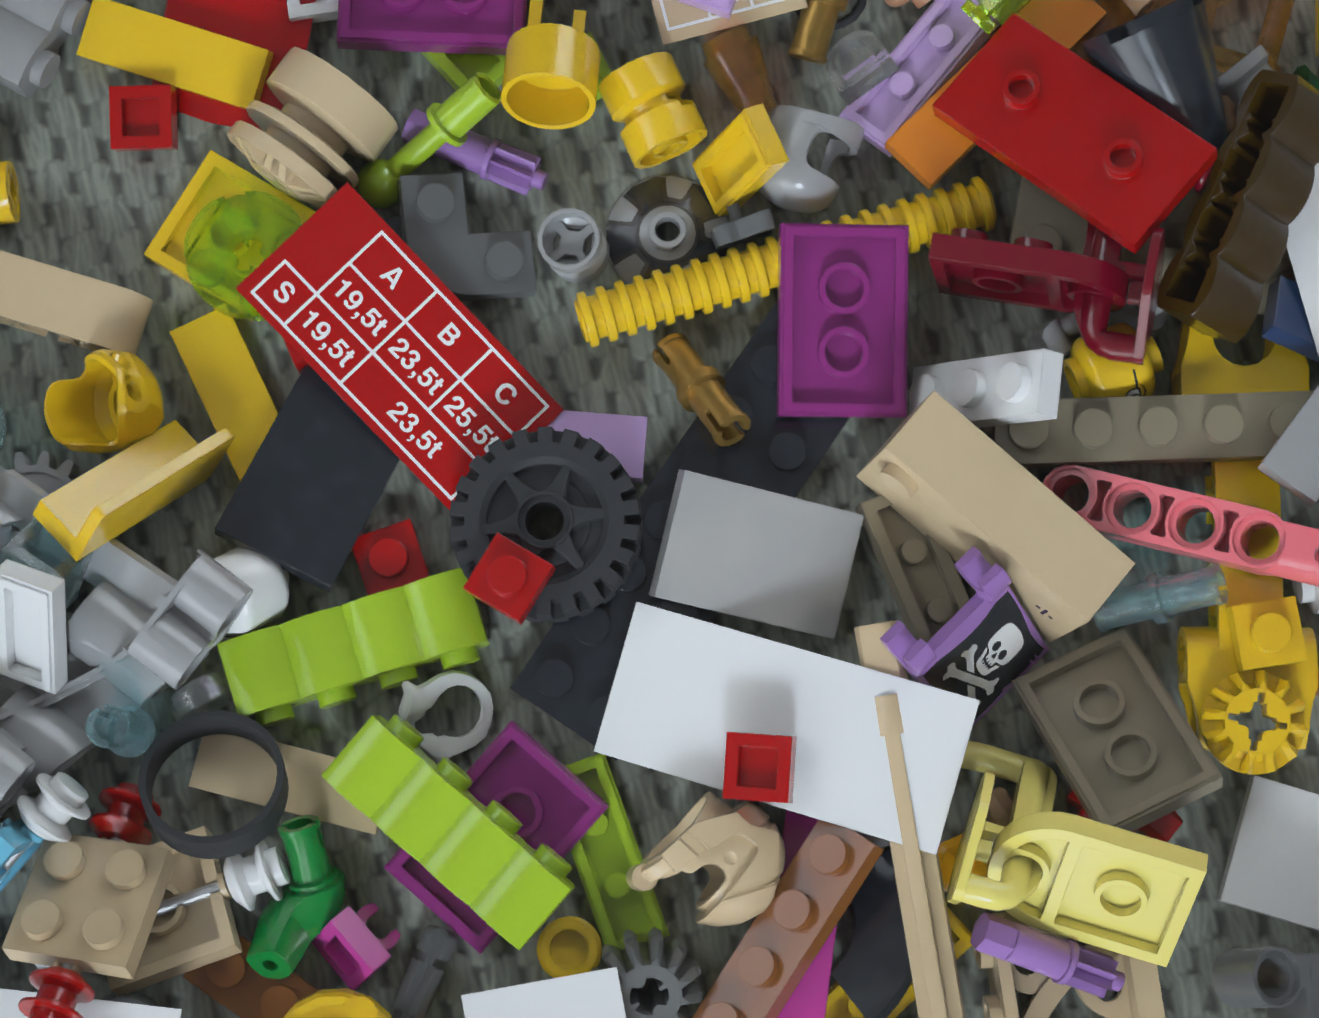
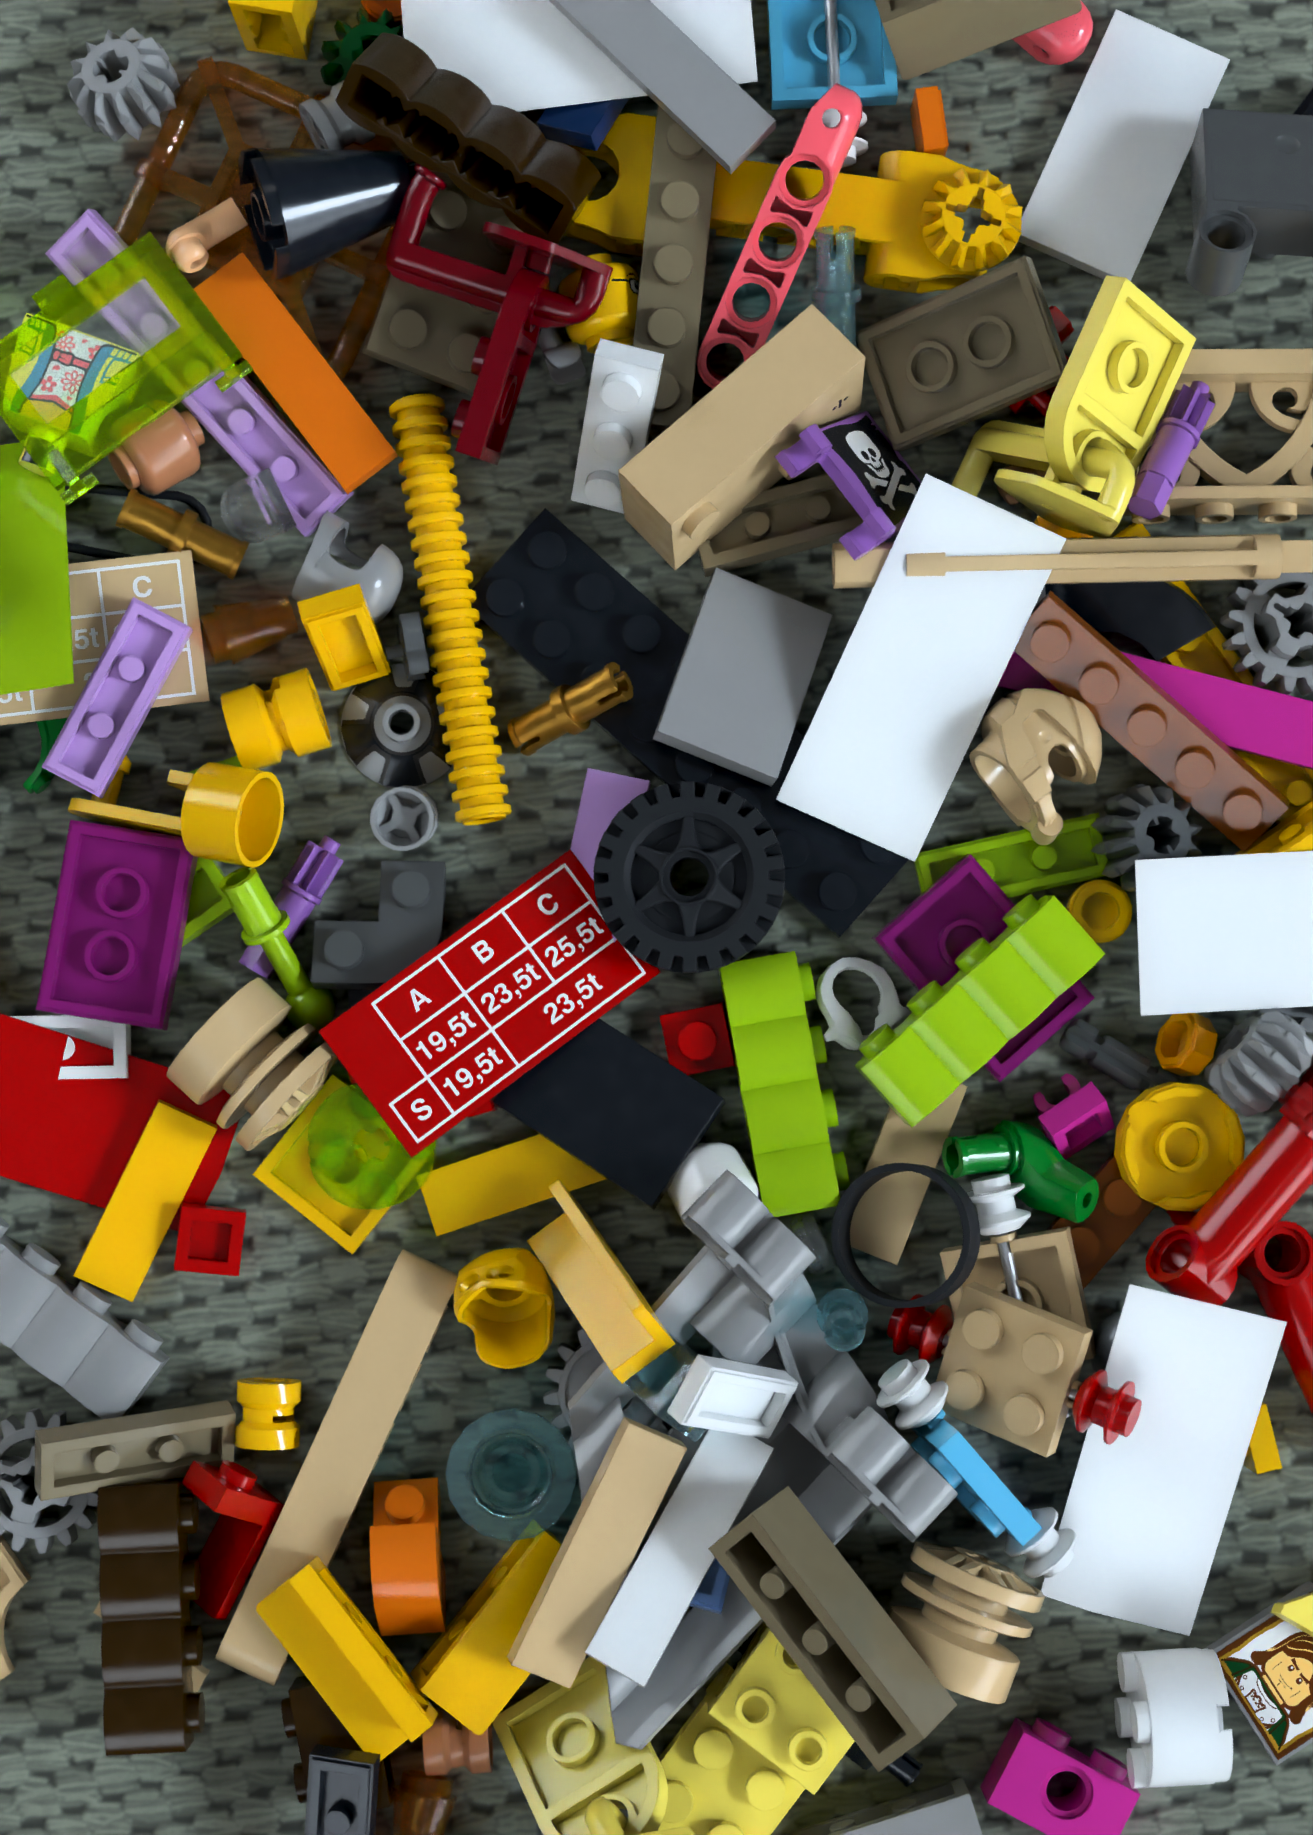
camera: 85 degrees left, 5 degrees up
red plate [463,532,556,625] -> none
red plate [722,732,797,803] -> none
magenta tile [777,223,909,418] -> none
red plate [932,12,1217,254] -> none
yellow plate [1226,596,1308,672] -> none

